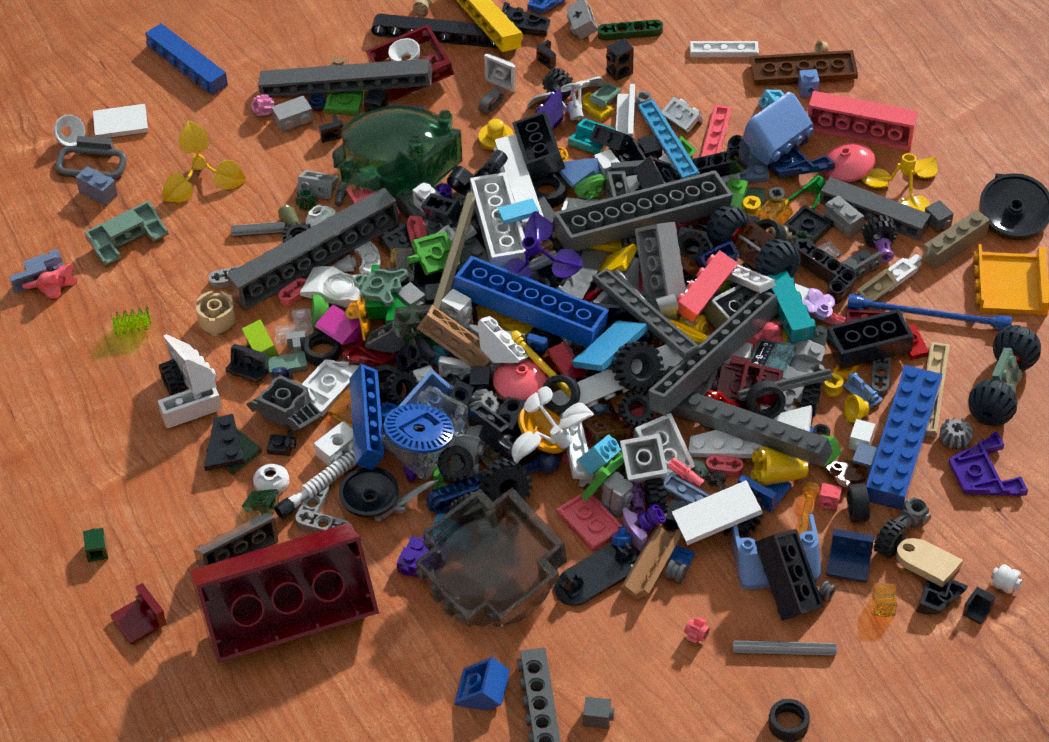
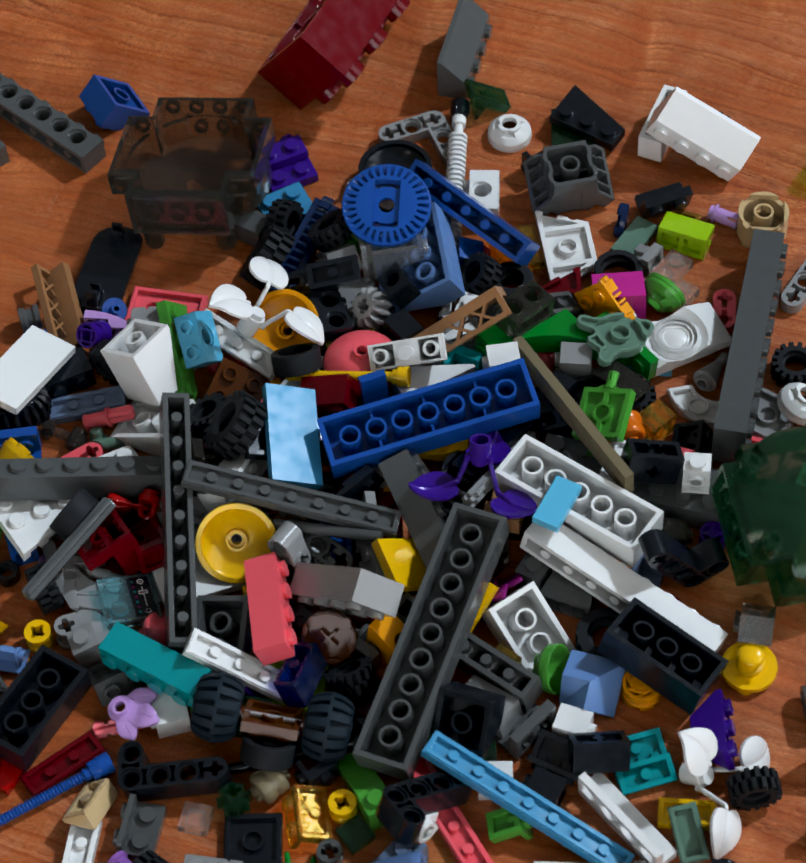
camera: 140 degrees right, 5 degrees up
none -> lavender pin [707,204,738,229]
none -> clear smoke brick [733,603,776,646]

